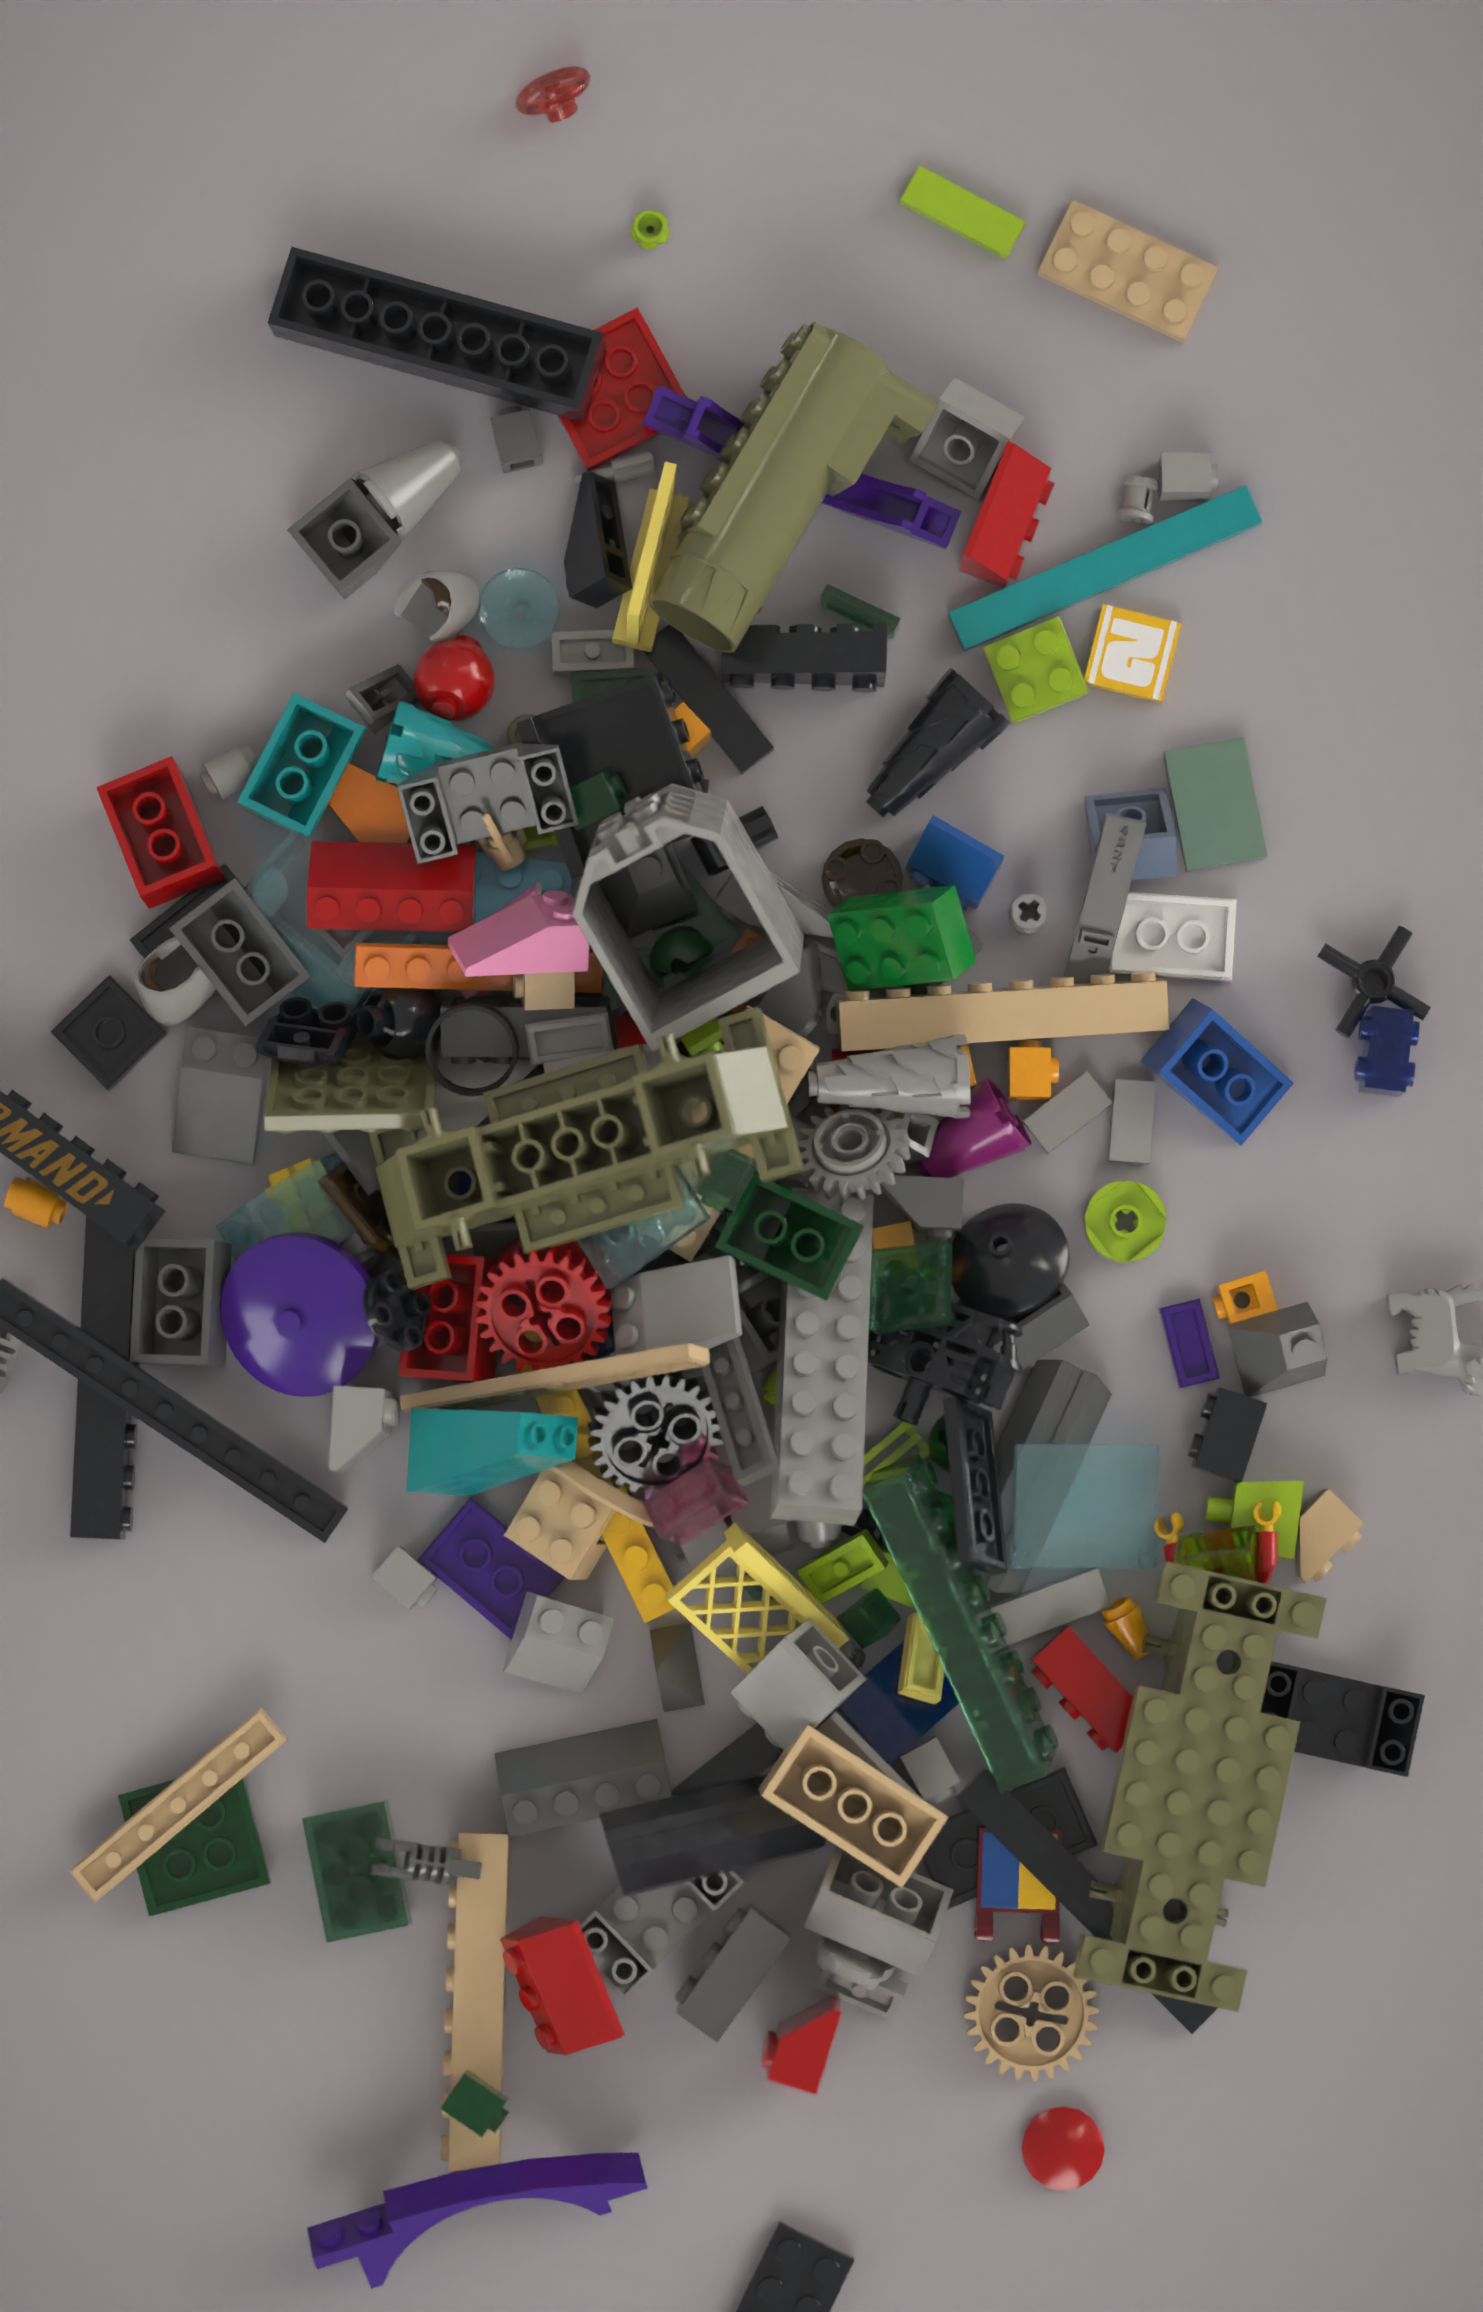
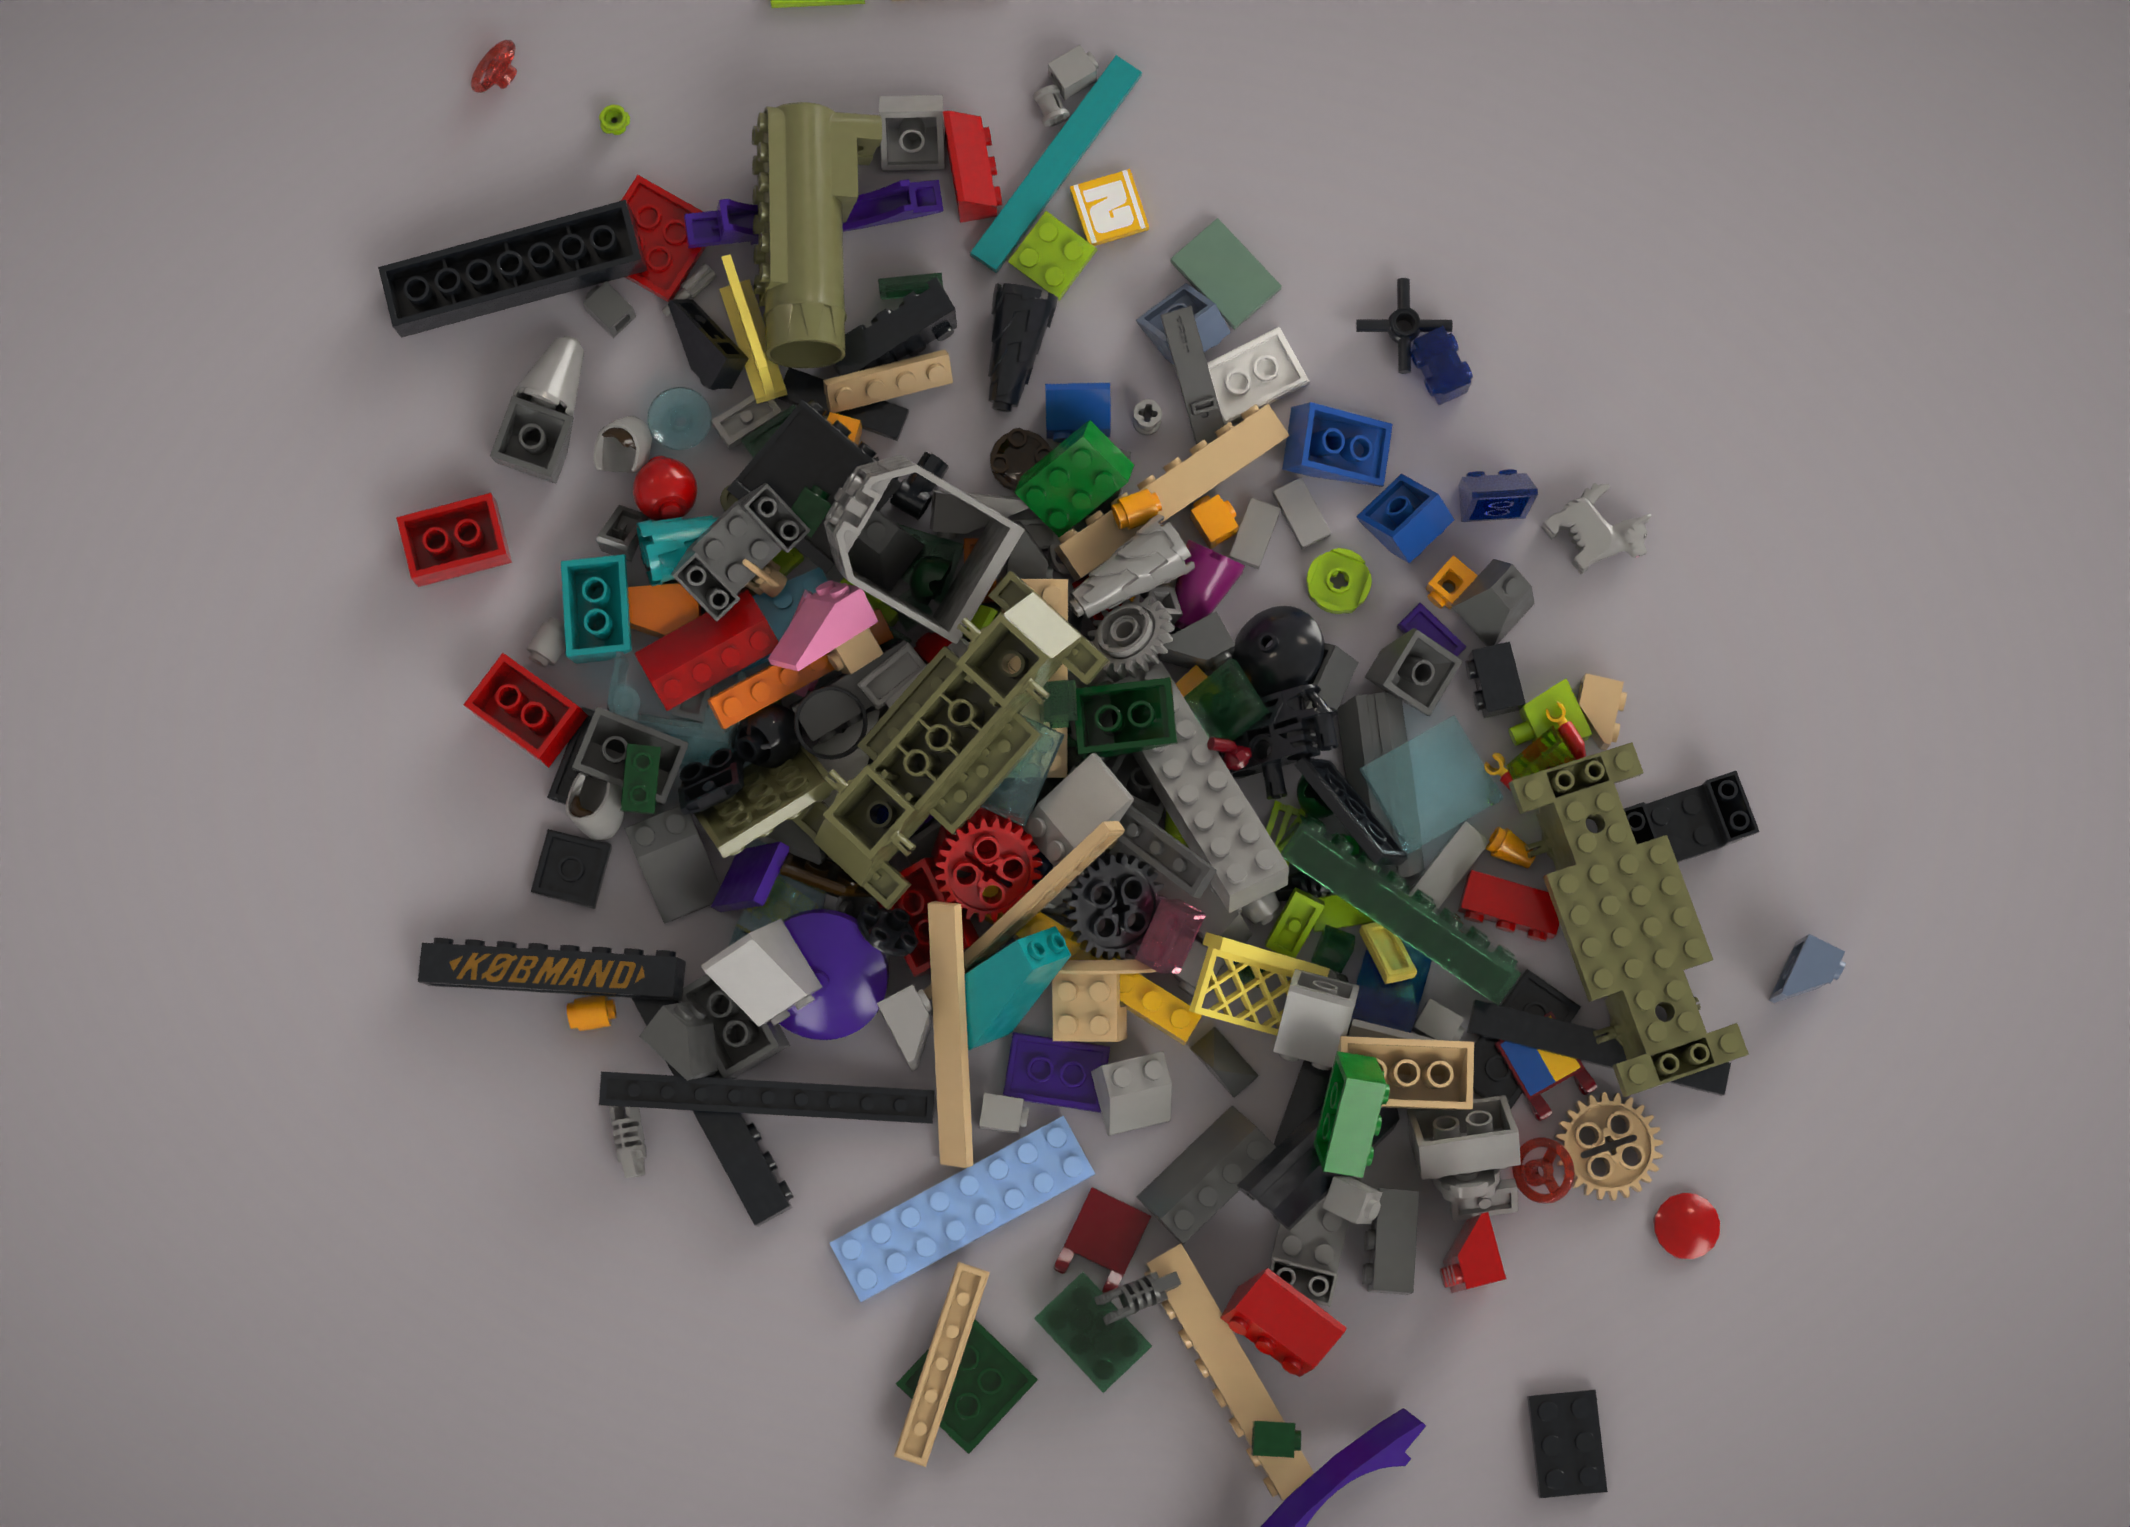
camera: 35 degrees left, 5 degrees down
none -> red brick [396,493,512,587]
none -> dark green brick [620,744,661,814]
none -> dark grey slope [639,1002,718,1081]
none -> light grey slope [701,919,823,1027]
none -> dark purple tile [711,842,790,913]
none -> tan plate [823,349,953,413]
none -> light blue plate [829,1115,1095,1302]
none -> tan tile [928,901,973,1168]
none -> dark red flag [1054,1187,1152,1293]
none -> light orange brick [1111,488,1162,530]
none -> dark red plate [1207,737,1252,771]
none -> green brick [1314,1051,1390,1178]
none -> light grey brick [1322,1176,1383,1224]
none -> blue slope [1356,473,1455,563]
none -> dark grey slope [1364,628,1463,716]
none -> clear blue slope [1458,469,1538,522]
none -> clear red piece [1512,1137,1575,1204]
none -> sand blue slope [1769,934,1846,1003]

